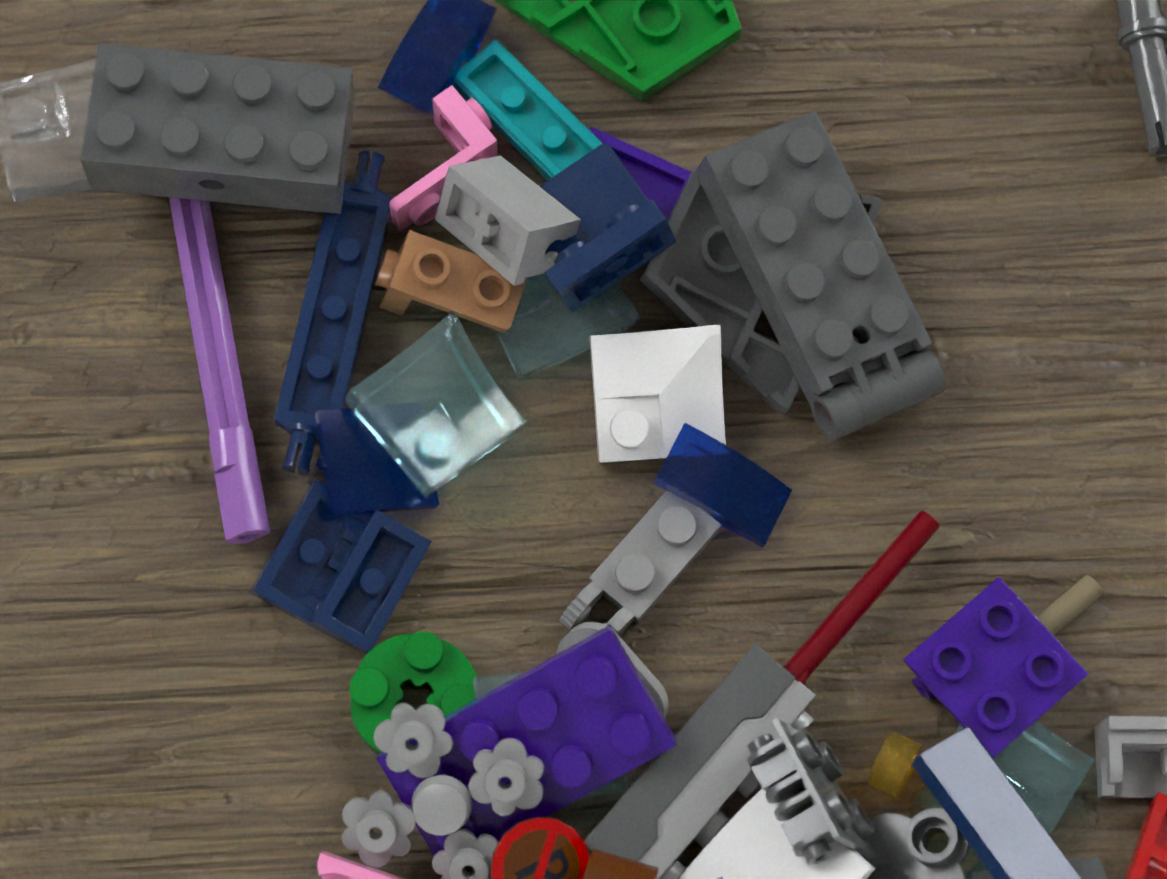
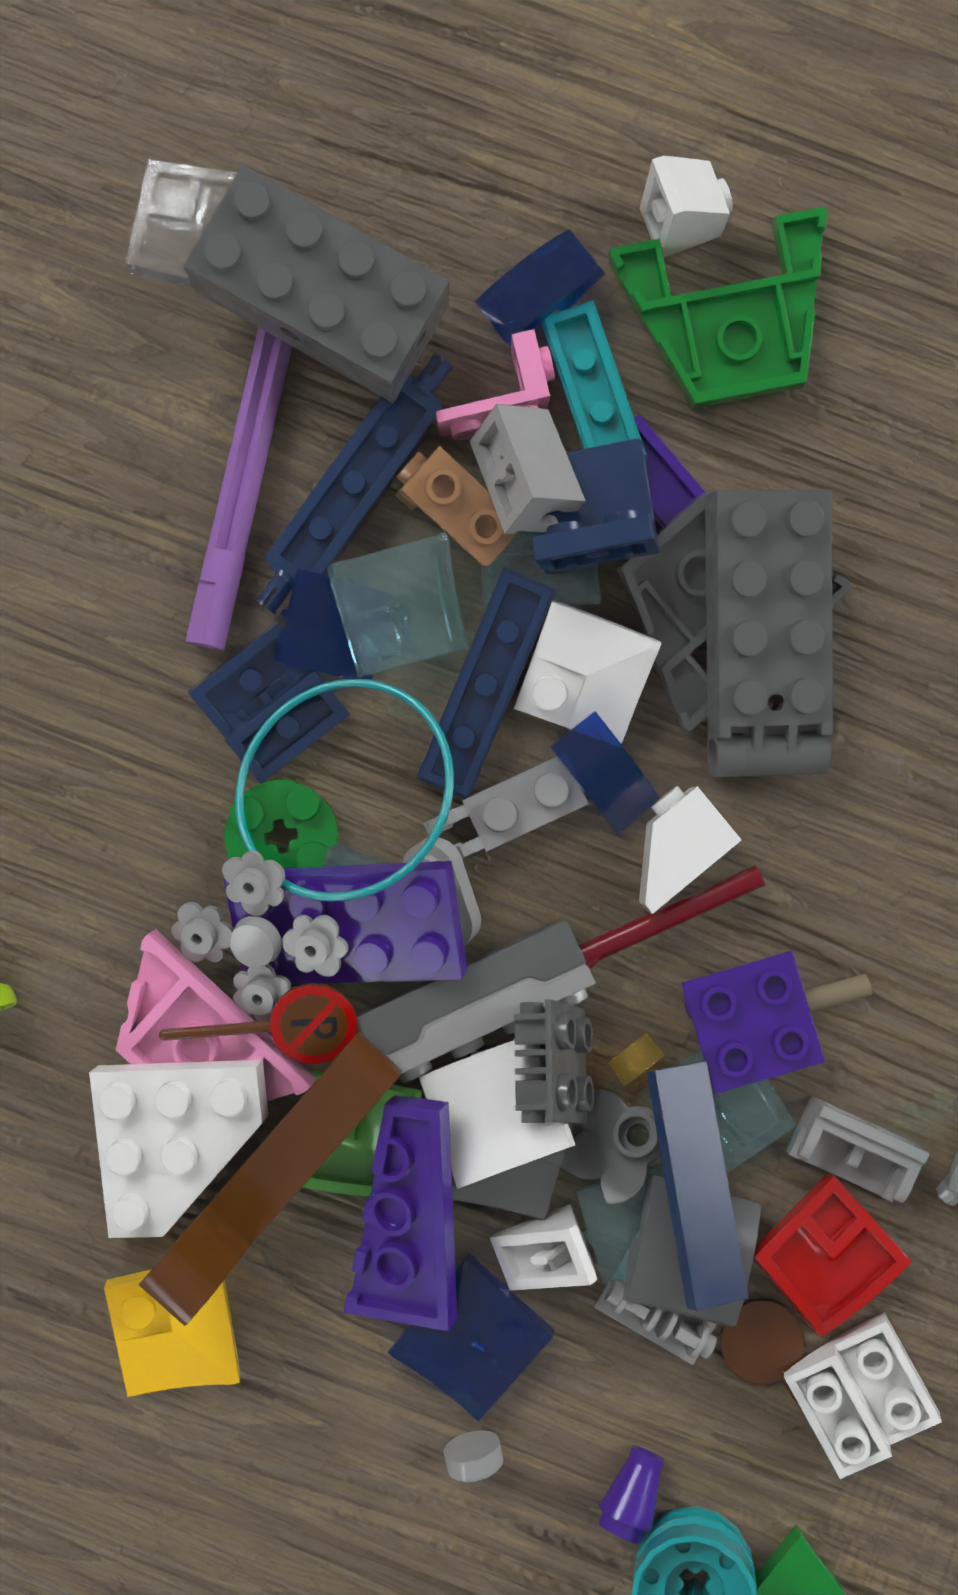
camera: 25 degrees right, 15 degrees up
none -> teal piece [235,679,454,902]
none -> dark blue tile [416,567,556,799]
none -> white slope [639,786,741,914]

